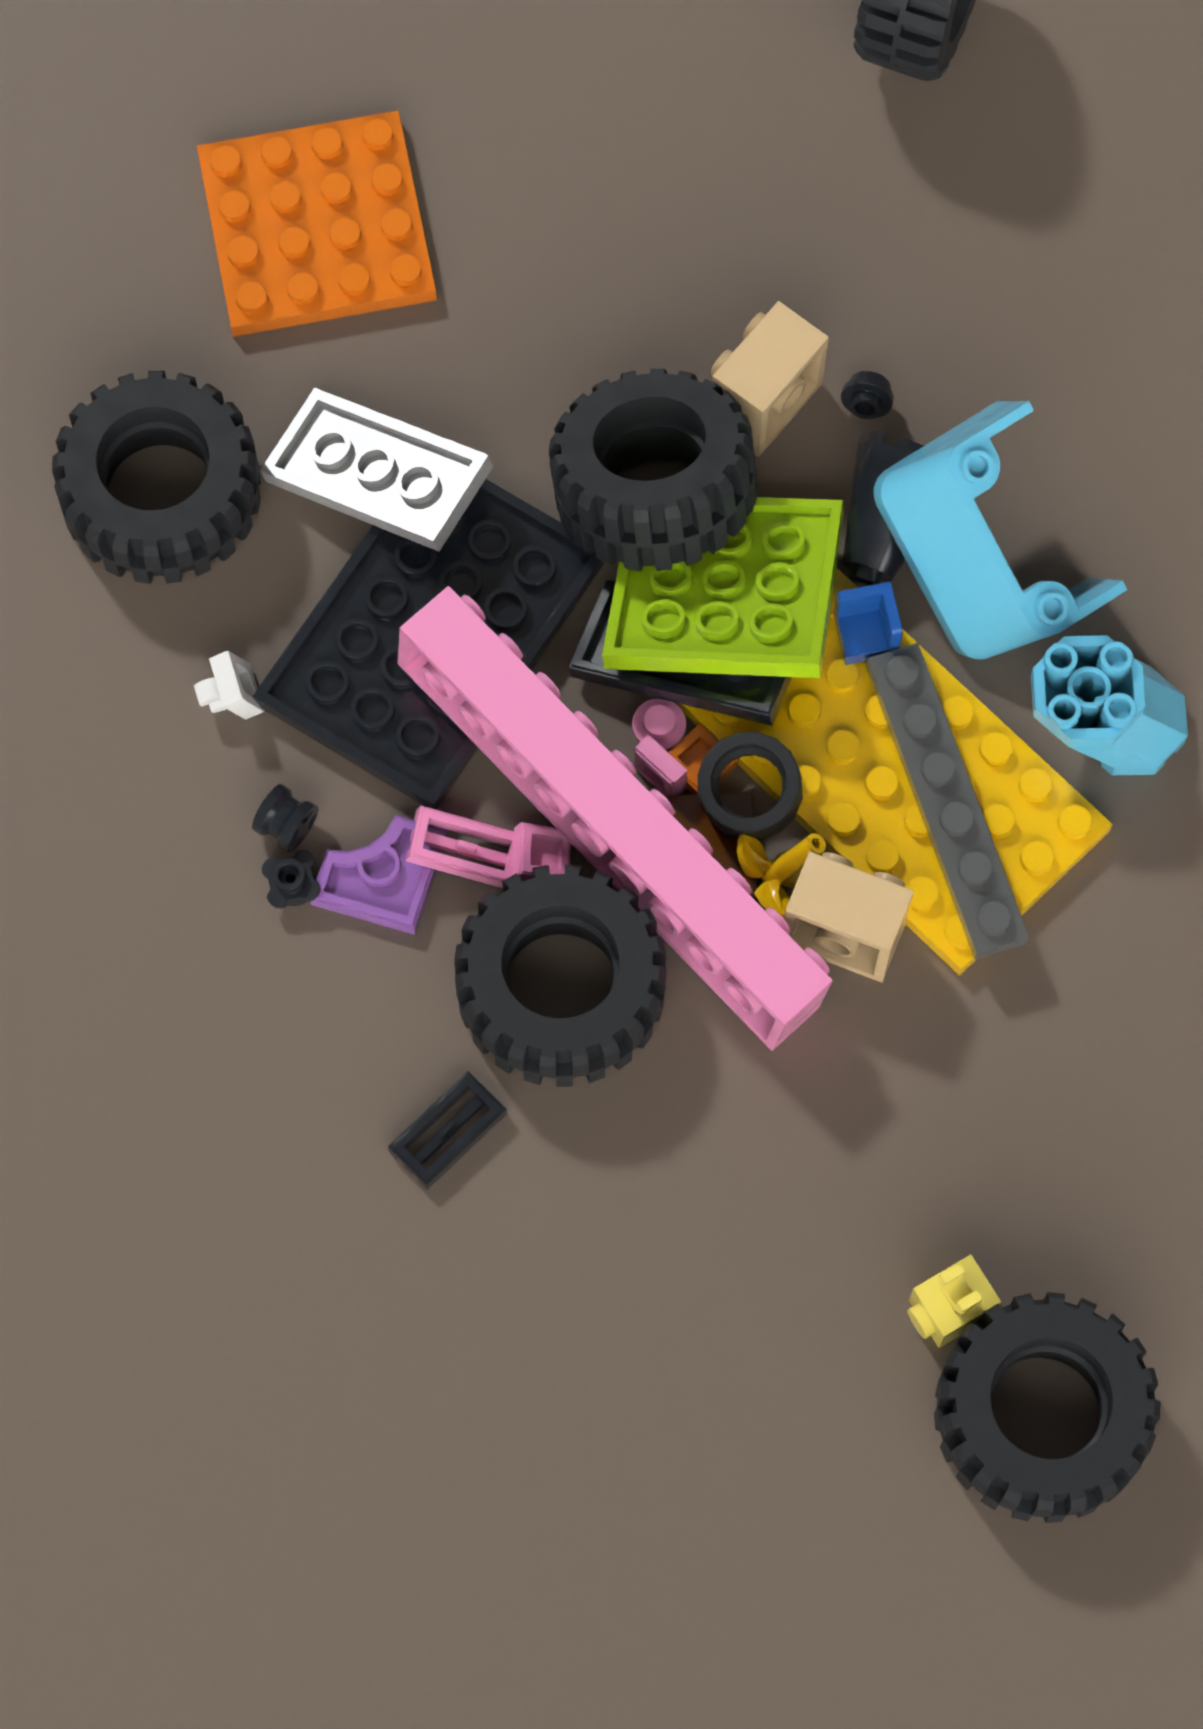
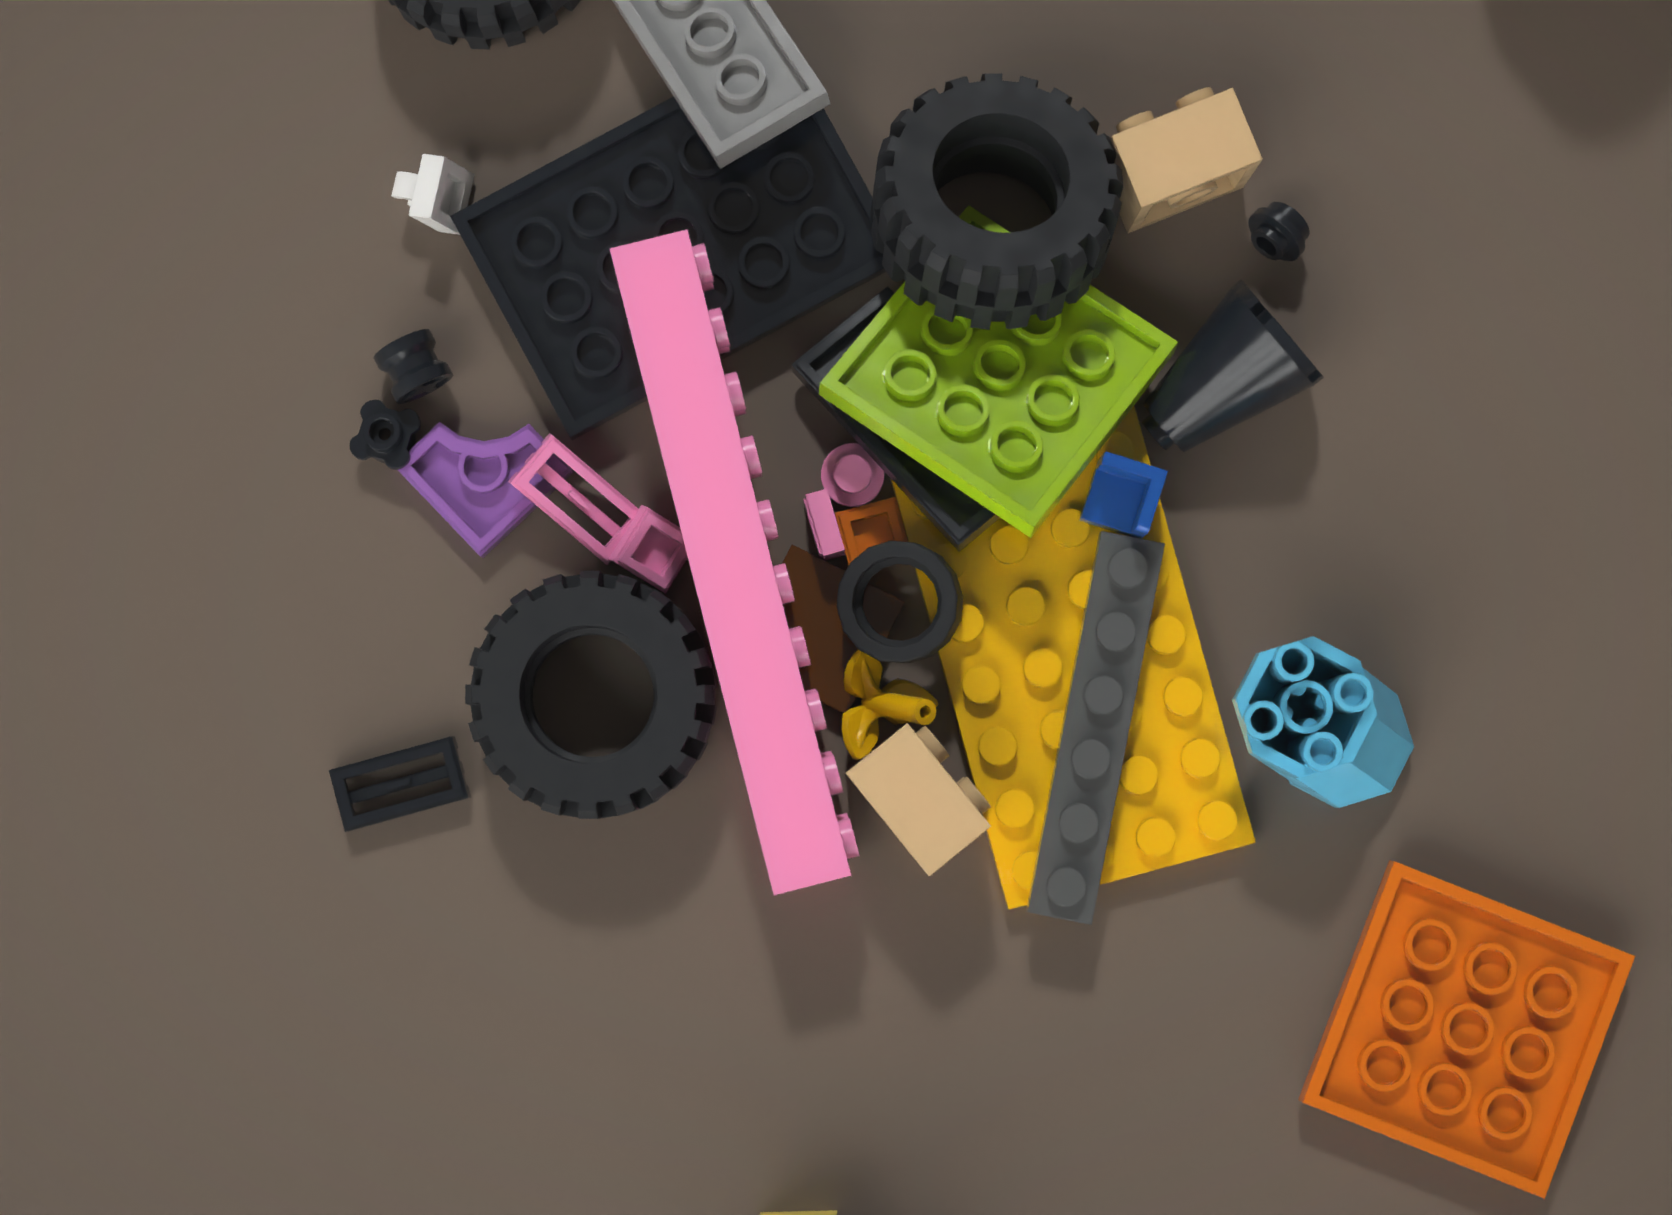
camera: 30 degrees right, 15 degrees up
medium azure windscreen [874,401,1127,660] -> none

